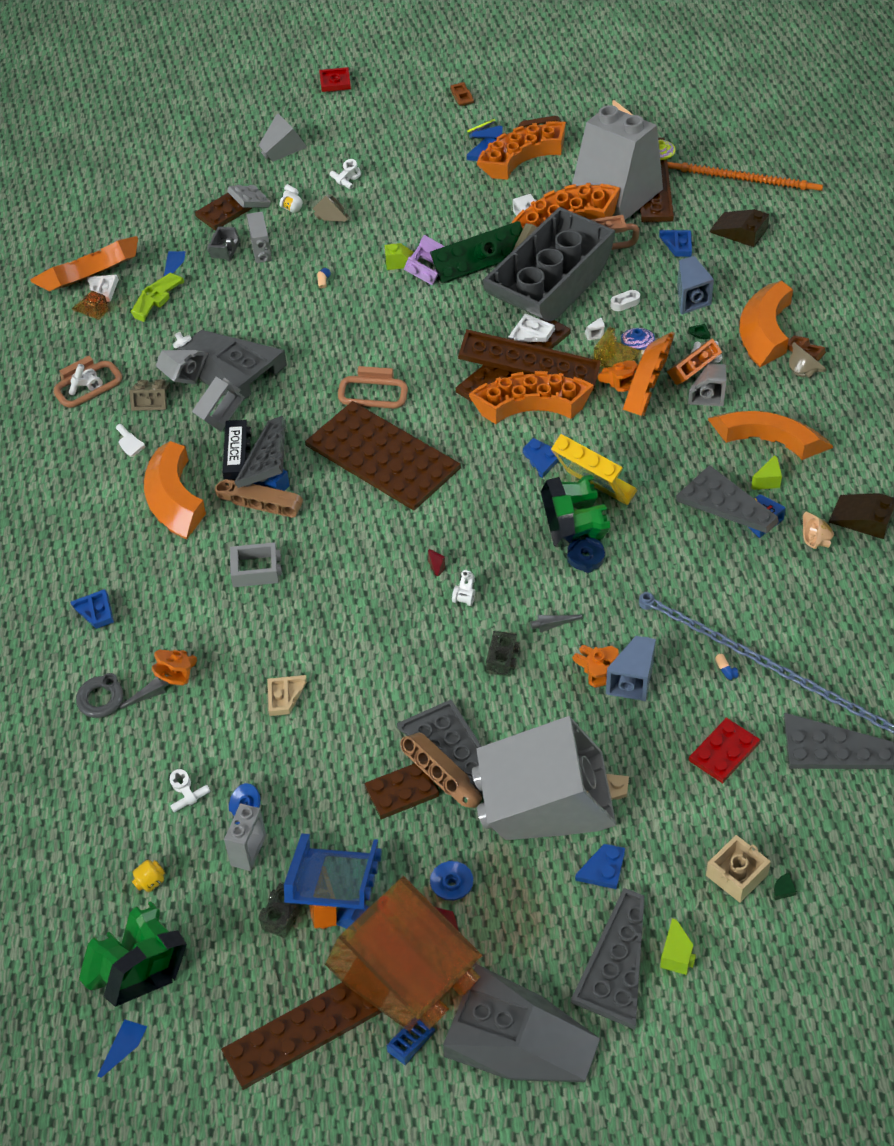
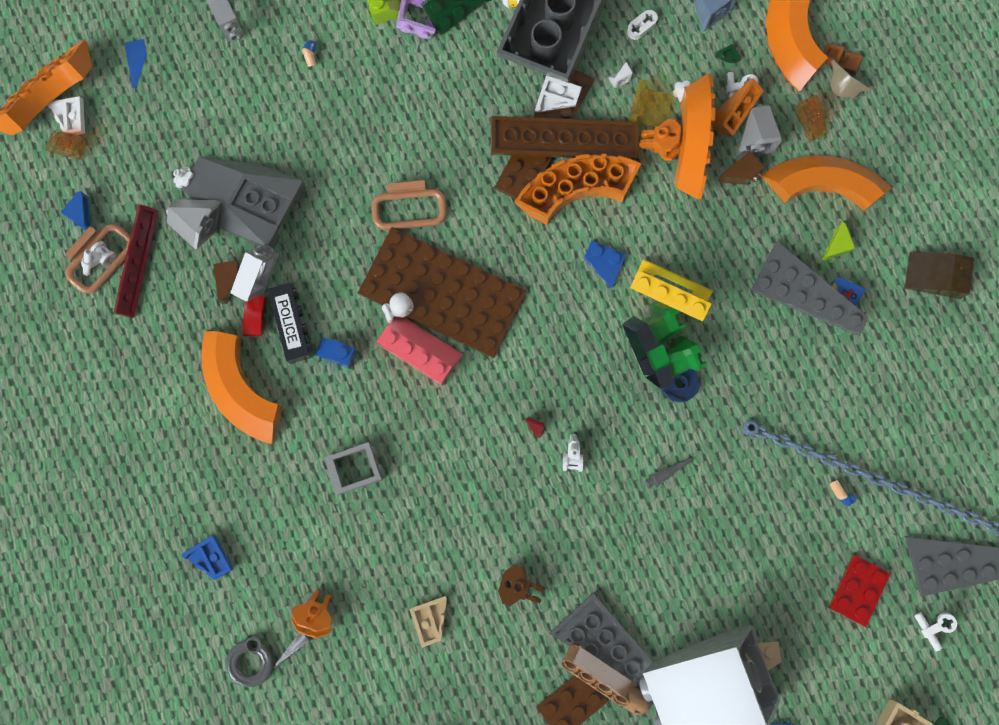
camera: 15 degrees left, 30 degrees up
white piece [116,424,145,457] -> none
dark tan bracket [129,379,170,411] -> none
lime plate [130,272,184,322] -> none
flat silver window [207,227,240,262] -> none
medium nougat piece [215,479,303,518] -> none
dark grey wing [234,416,286,488] -> none
clear smoke brick [486,631,520,677] -> none
orange hinge [572,645,619,688] -> none
sand blue slope [606,636,656,701] -> none
dish [621,328,655,350] -> none
light nougat hat [803,511,834,549] -> none
none -> blue slope [61,191,91,231]
none -> dark red plate [113,204,158,318]
none -> reddish brown slope [213,260,240,305]
none -> red slope [243,296,267,336]
none -> coral slope [377,317,463,386]
none -> white piece [382,293,414,323]
none -> reddish brown hinge [498,565,545,606]
none -> reddish brown slope [718,151,765,185]
none -> clear orange slope [794,95,827,142]
none -> white piece [914,612,957,651]

